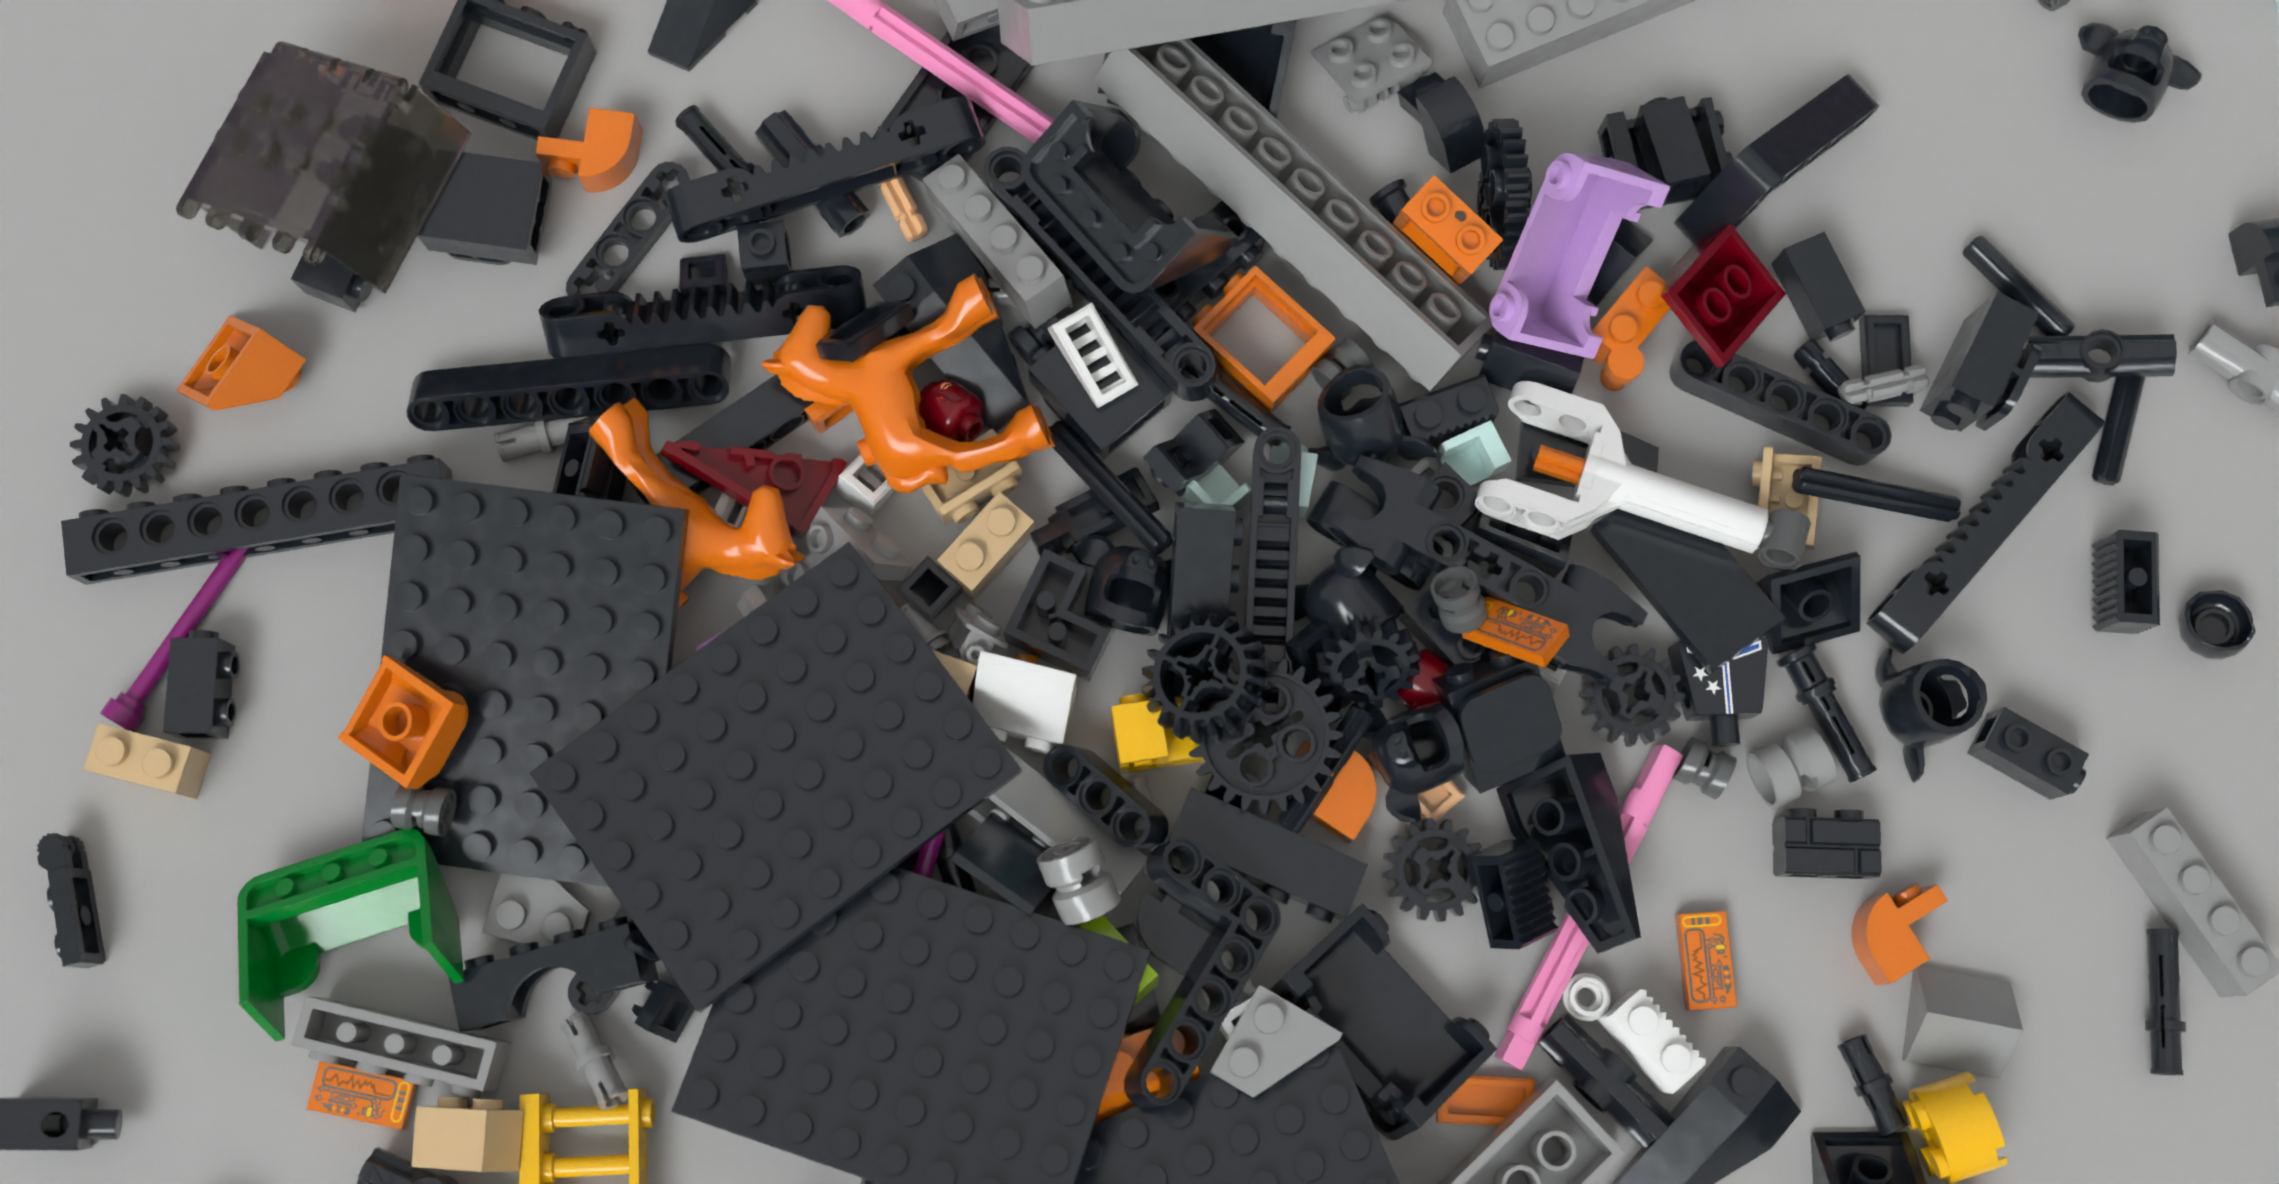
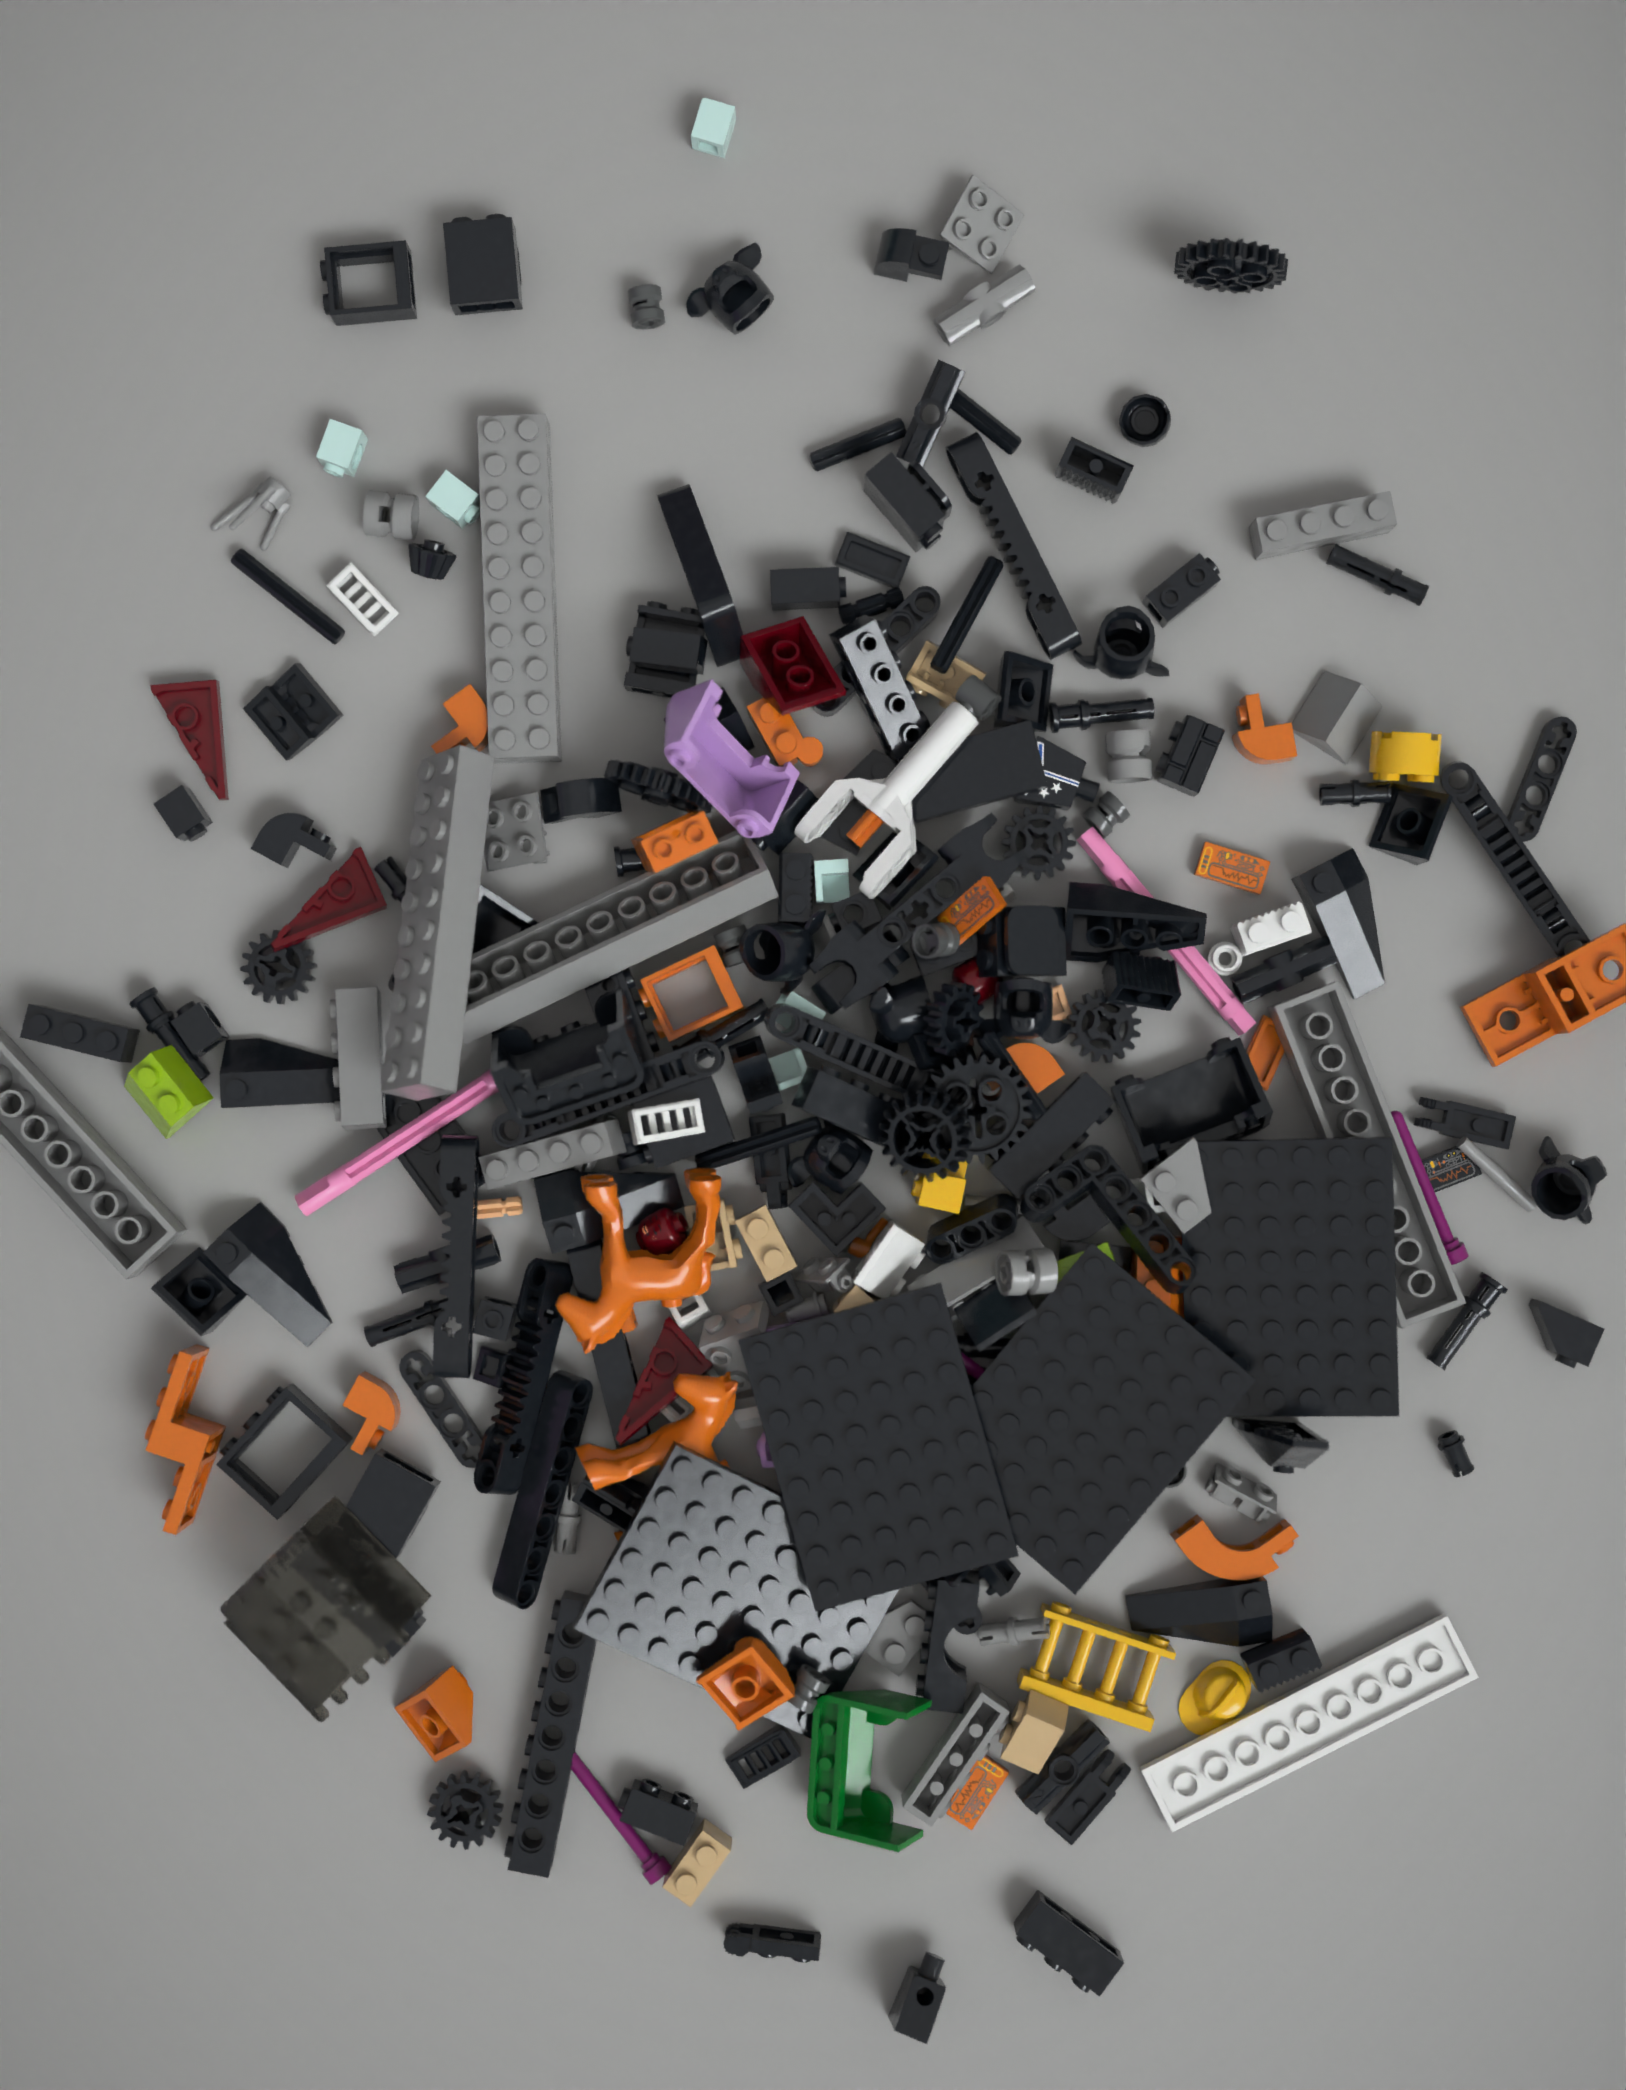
camera: 65 degrees left, 10 degrees up
black tile [815,301,915,362] -> none
light grey axle [1838,364,1929,406] -> none
none -> black slope [725,1724,801,1789]
none -> brick [829,615,931,760]

